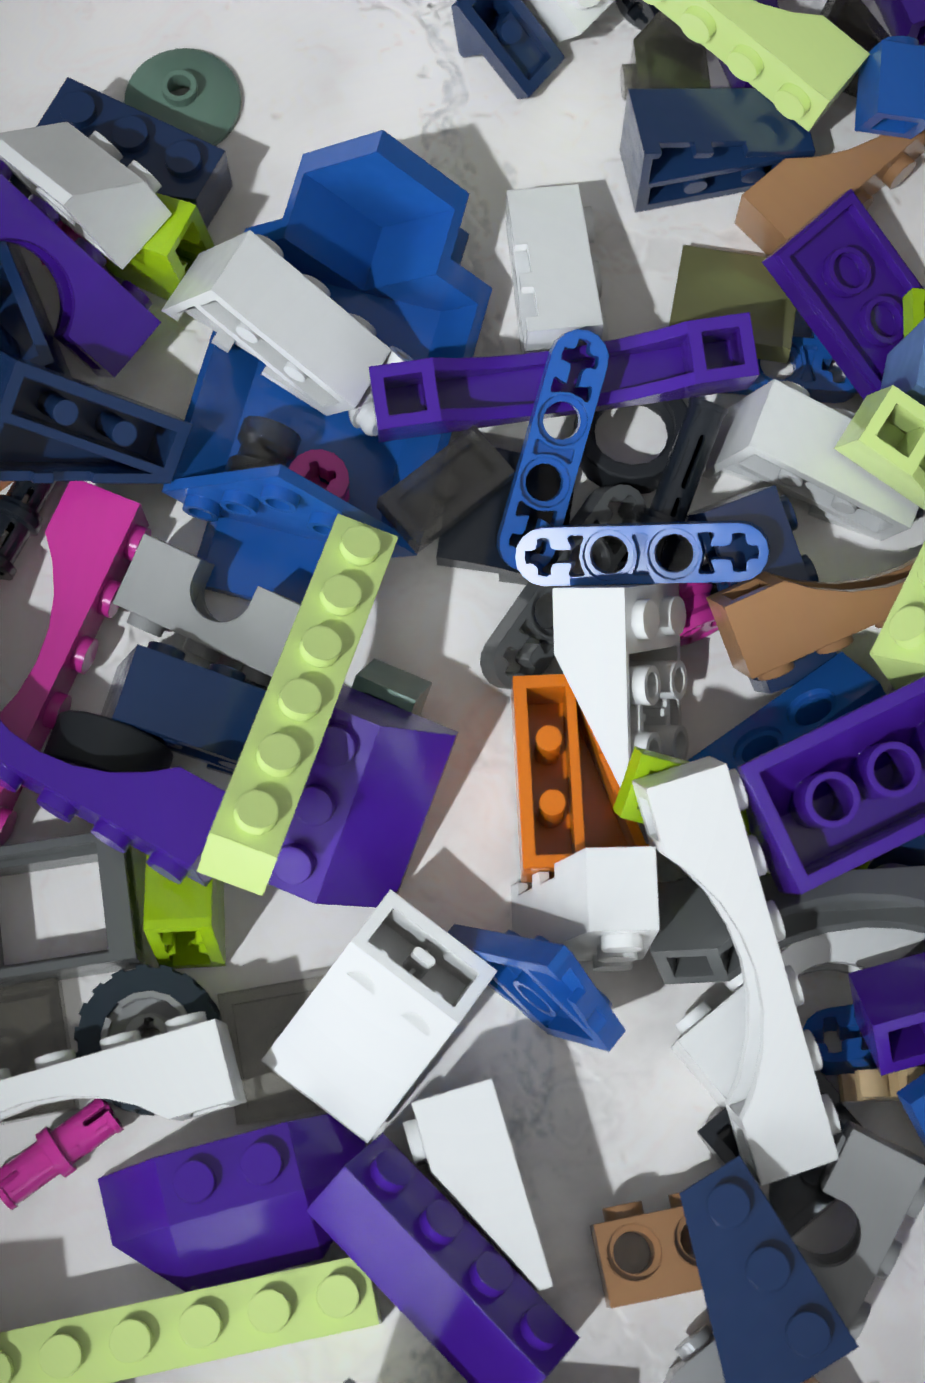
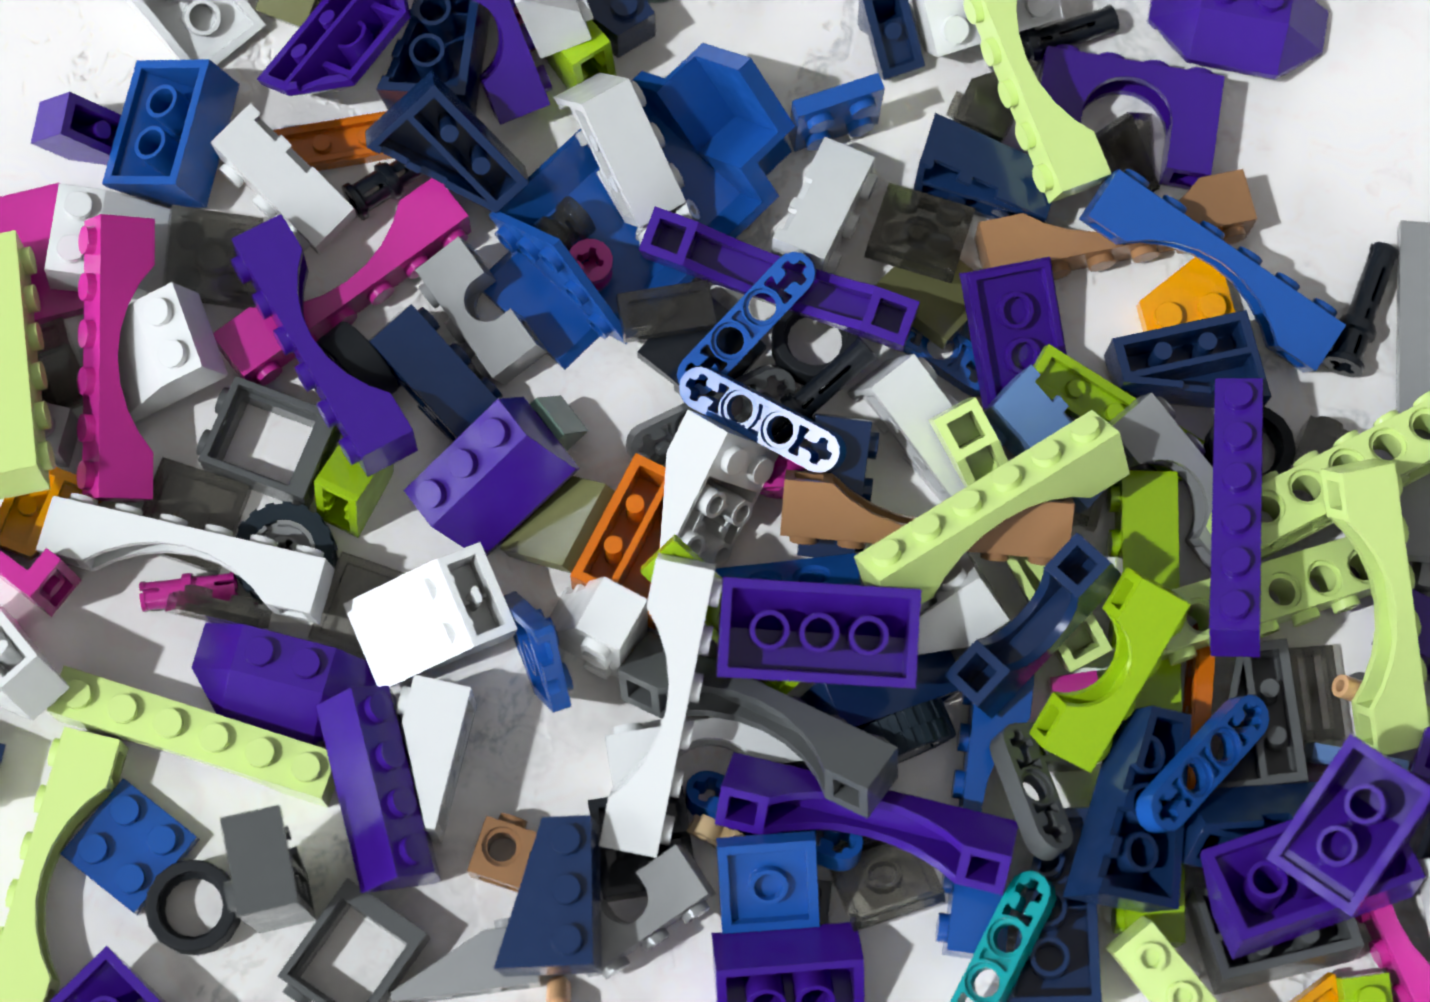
camera: 25 degrees right, 0 degrees up
yellowish green arch [197,514,398,896] -> none
none -> clear smoke plate [165,585,272,630]
none -> olive tile [500,476,615,573]
none -> blue plate [788,73,885,152]
none -> clear smoke plate [864,183,976,284]

